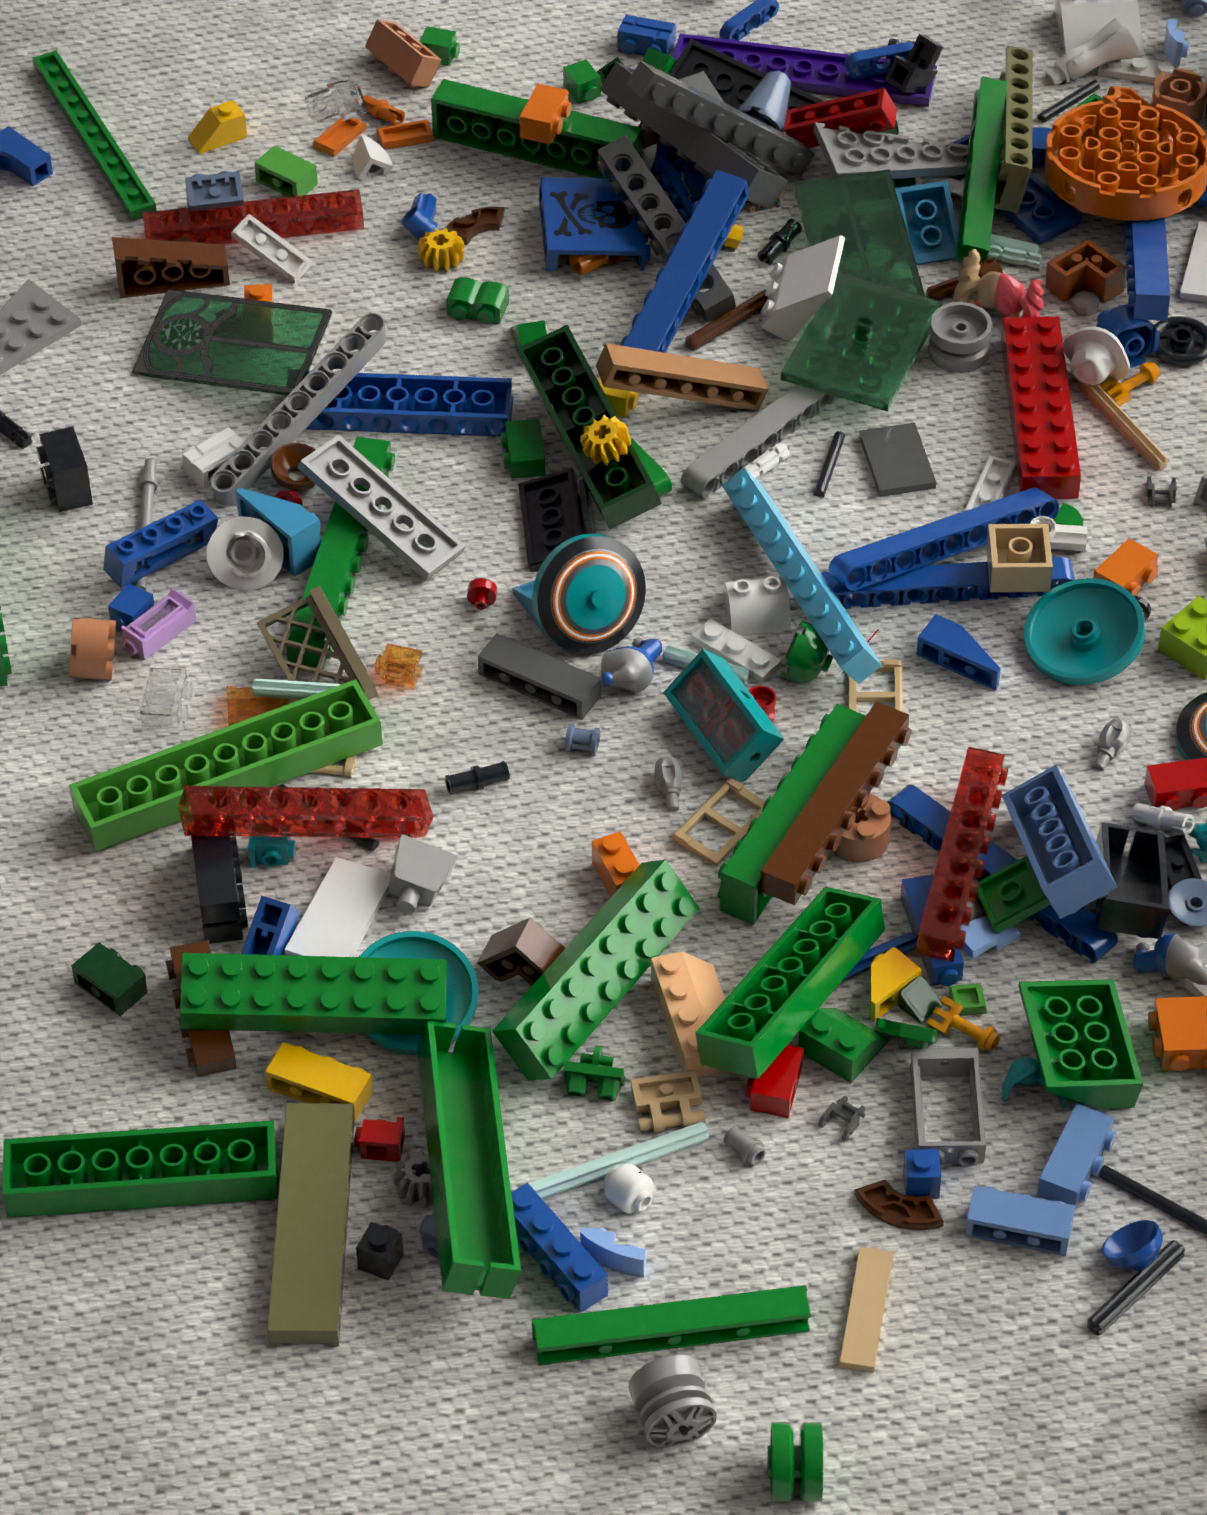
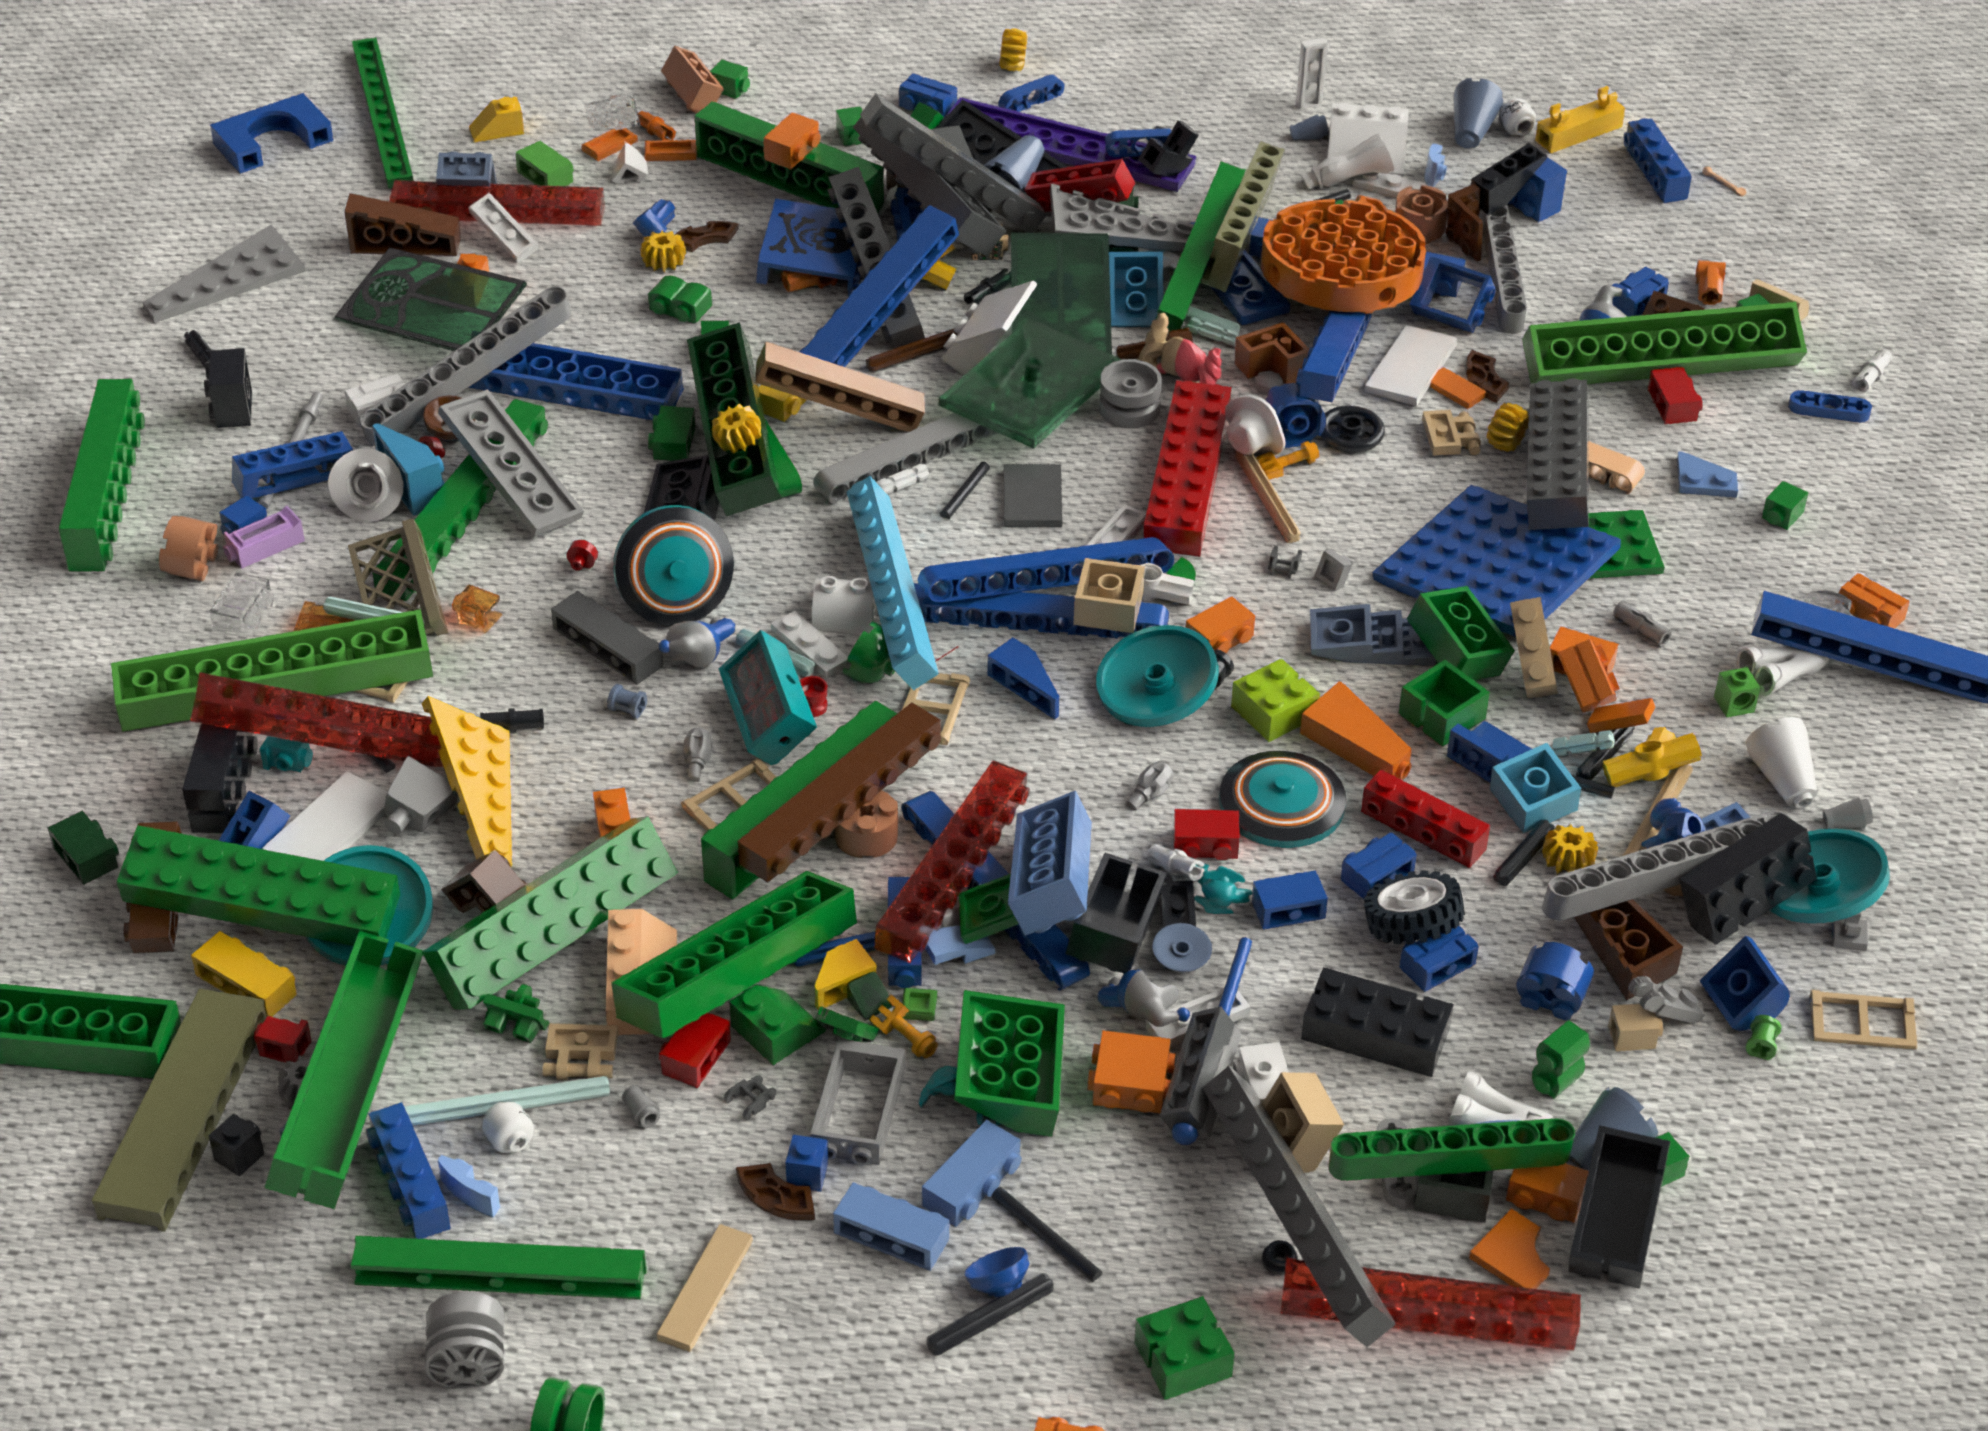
camera: 10 degrees right, 5 degrees down
none -> yellow wing [421,696,512,867]
none -> sand blue cone [1290,114,1329,141]

